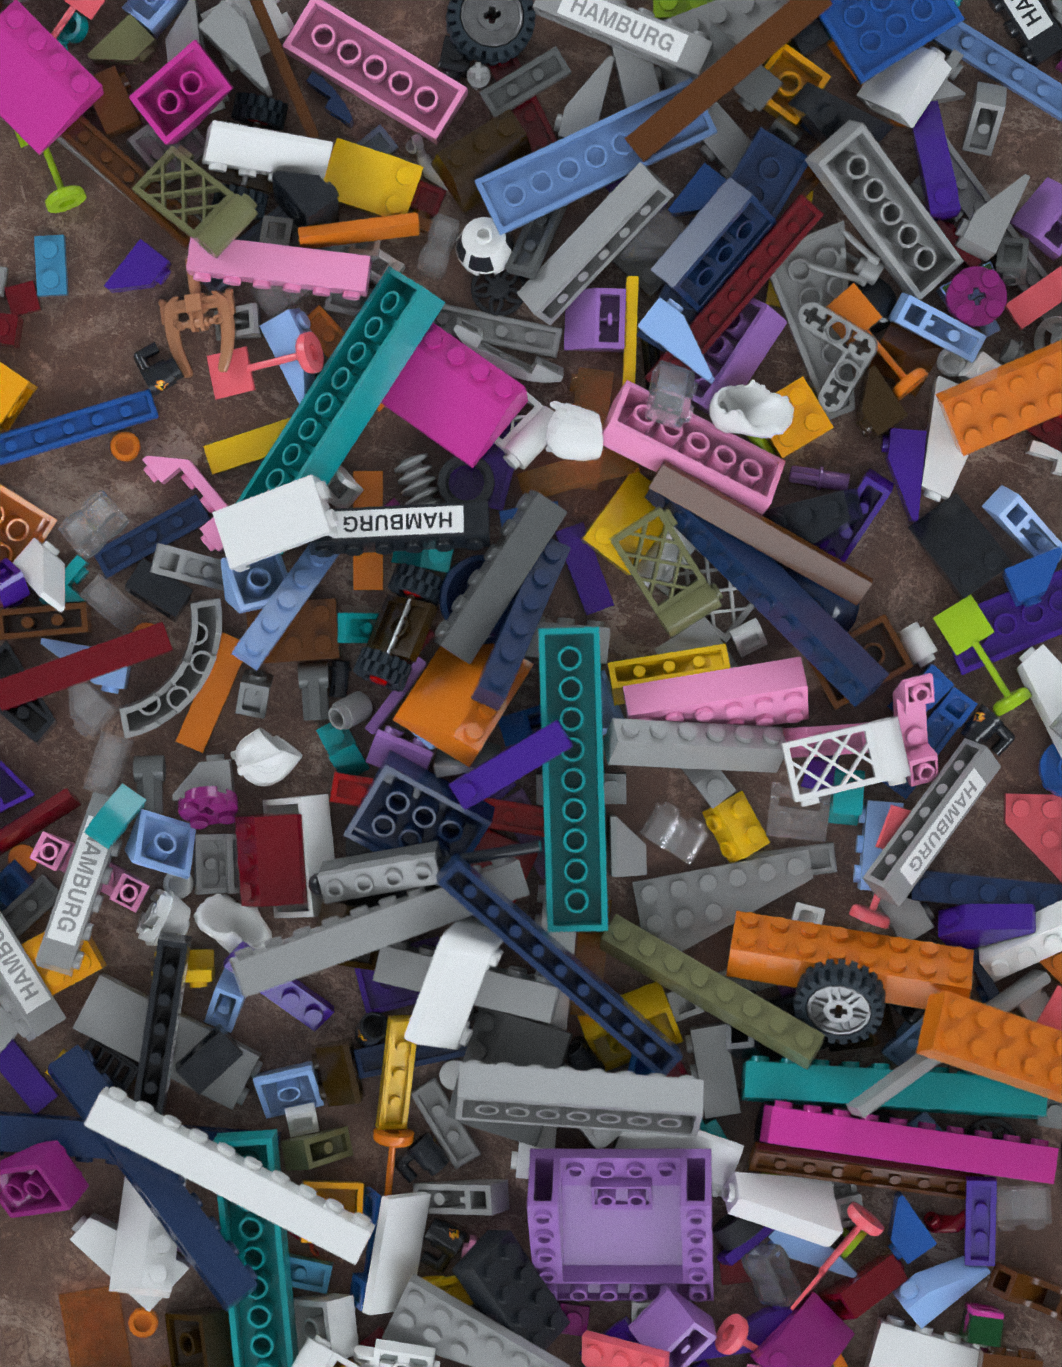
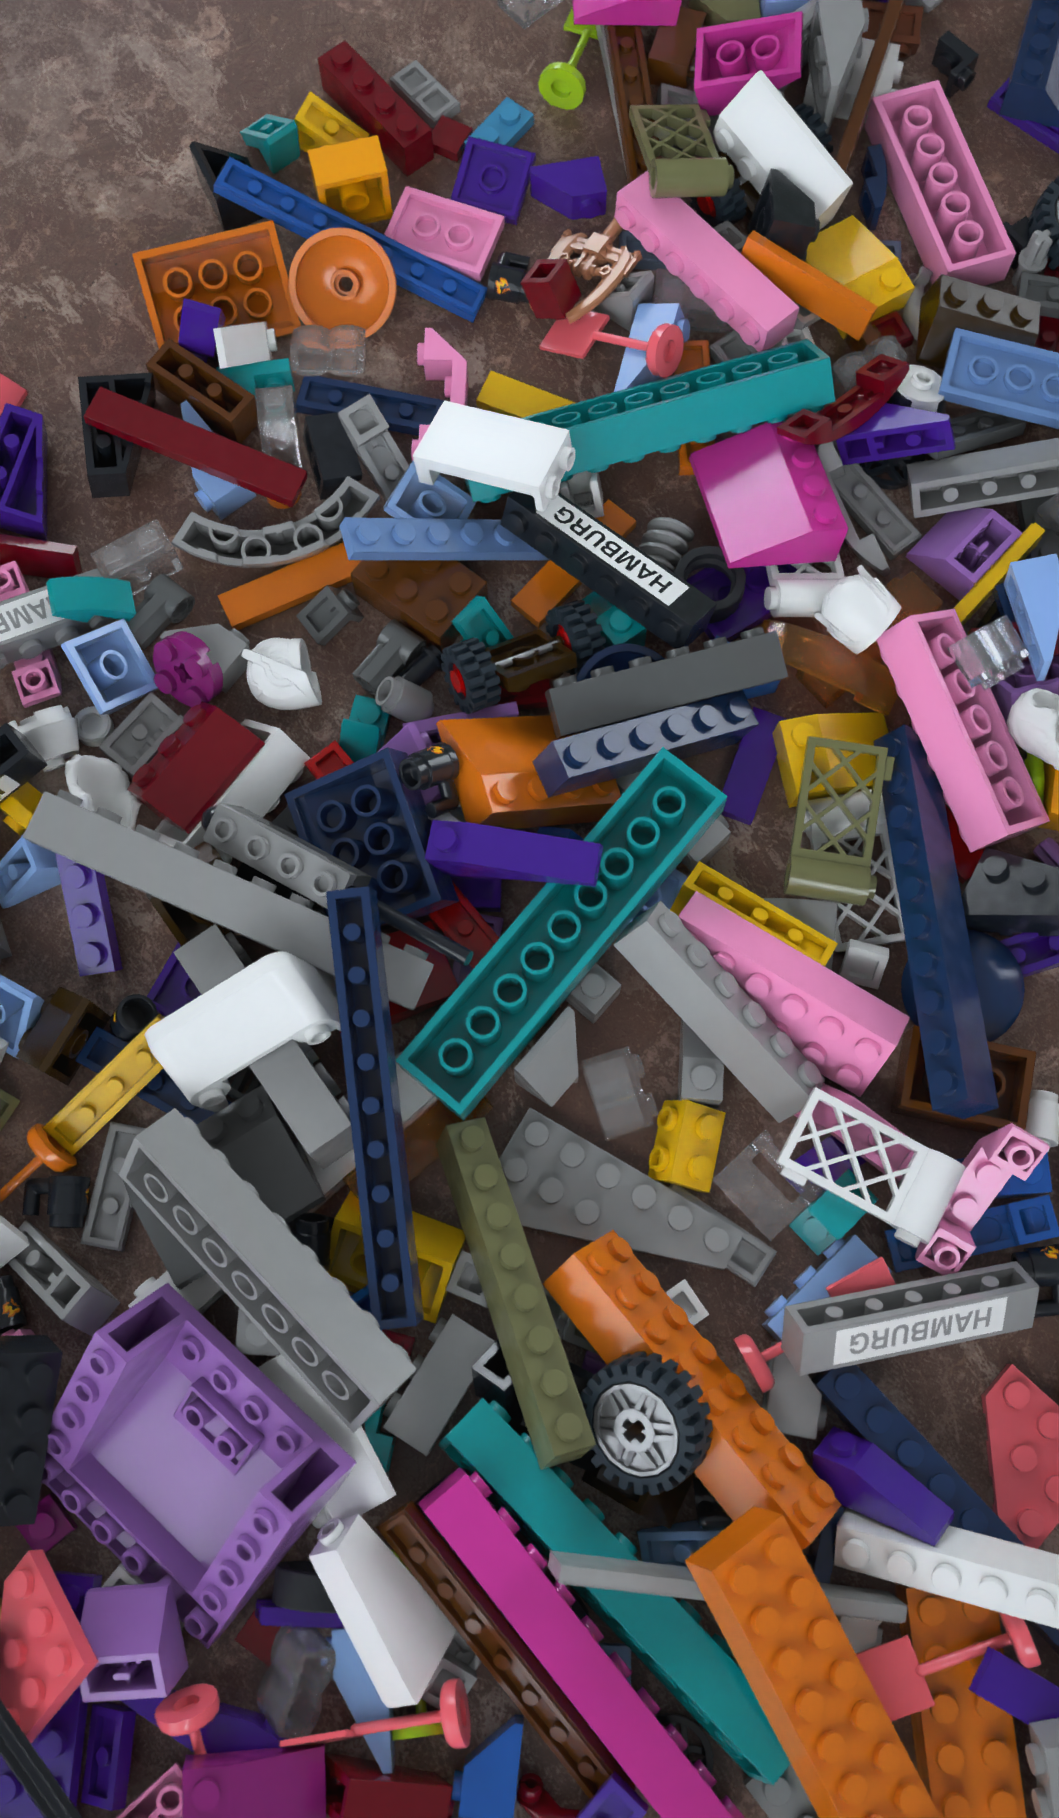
camera: 45 degrees right, 15 degrees down
clear slope [68,681,119,737] -> none
orange tile [110,431,141,462] -> none
tile [649,460,873,606] -> none
none -> orange dish [288,227,397,343]
none -> bright pink plate [384,186,505,282]
none -> black piece [399,742,460,818]
none -> dark purple tile [450,136,536,225]
none -> dark red brick [520,259,582,320]
none -> dark red slope [777,354,910,445]
none -> dark purple slope [836,403,956,465]

